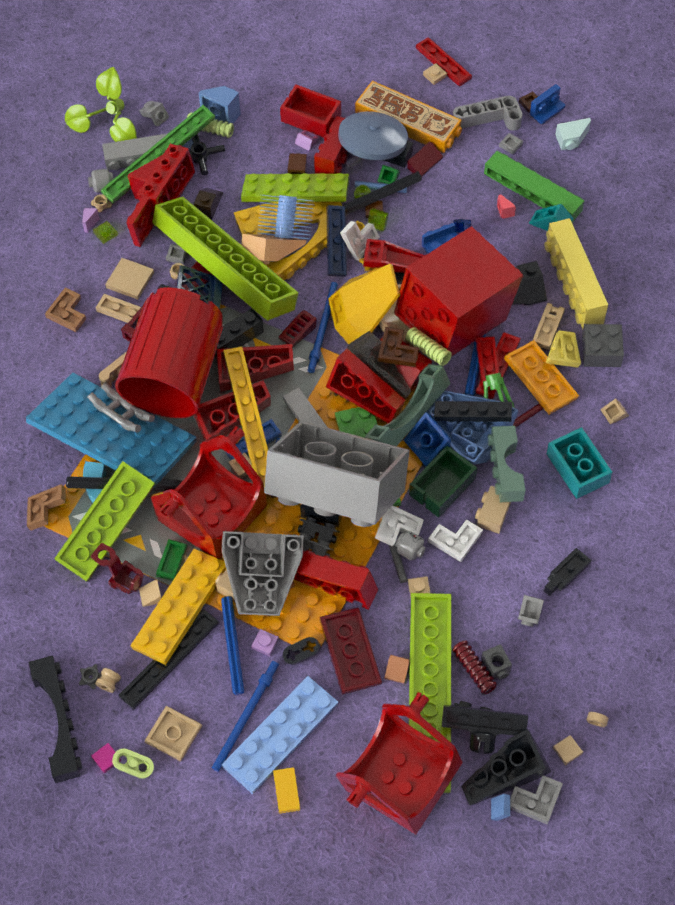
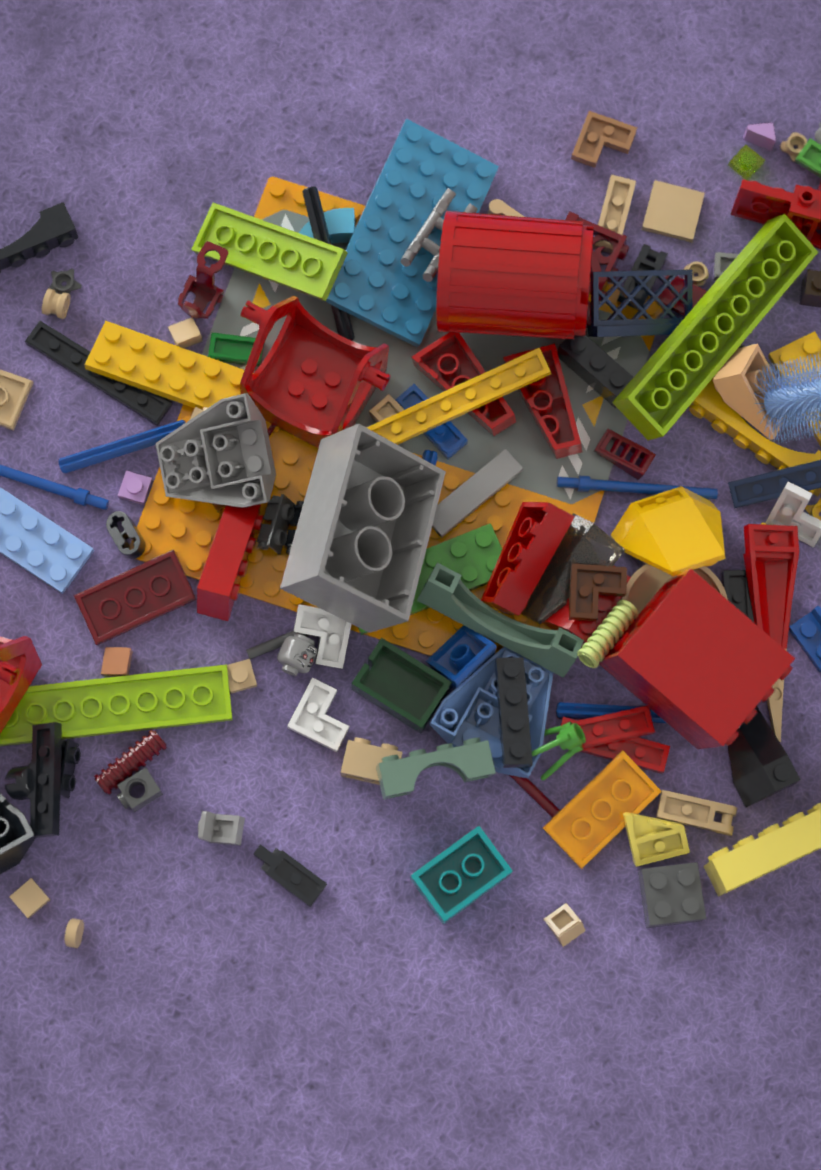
camera: 75 degrees right, 15 degrees up
medium nougat plate [27,484,66,531] -> none

